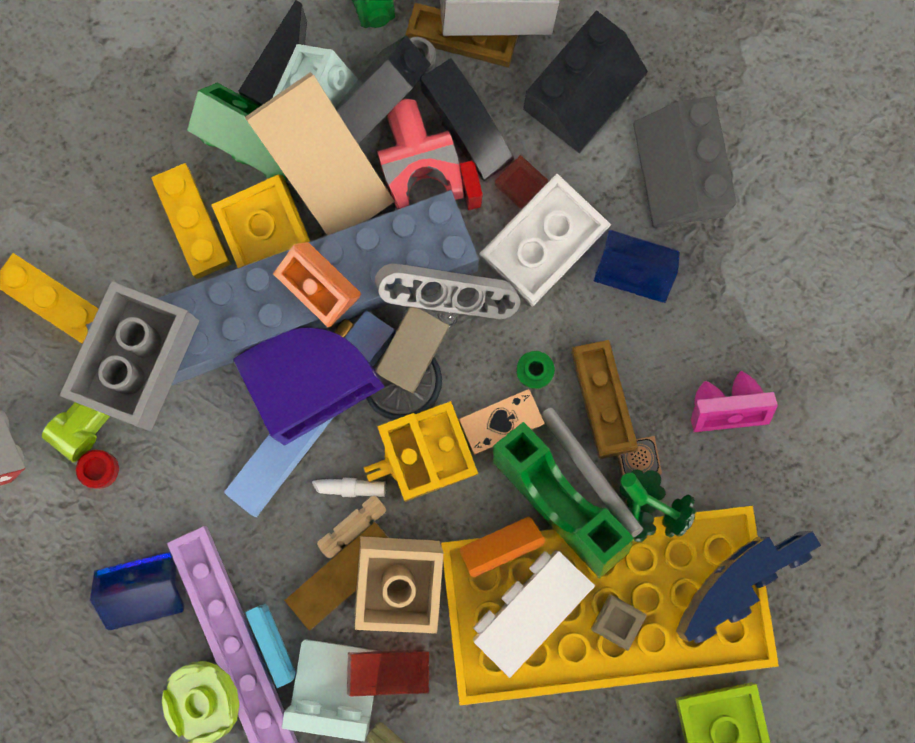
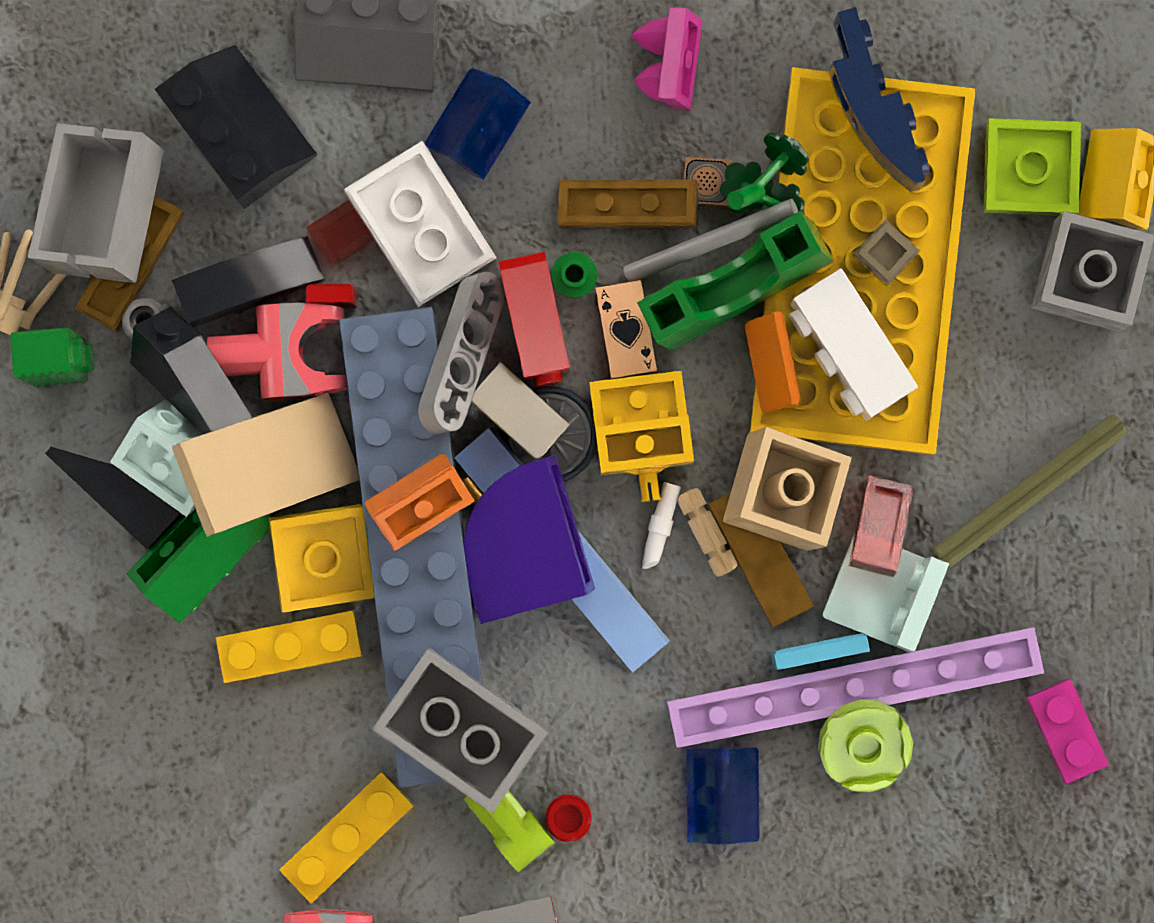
camera: 75 degrees left, 5 degrees up
none -> slope [498,251,570,387]

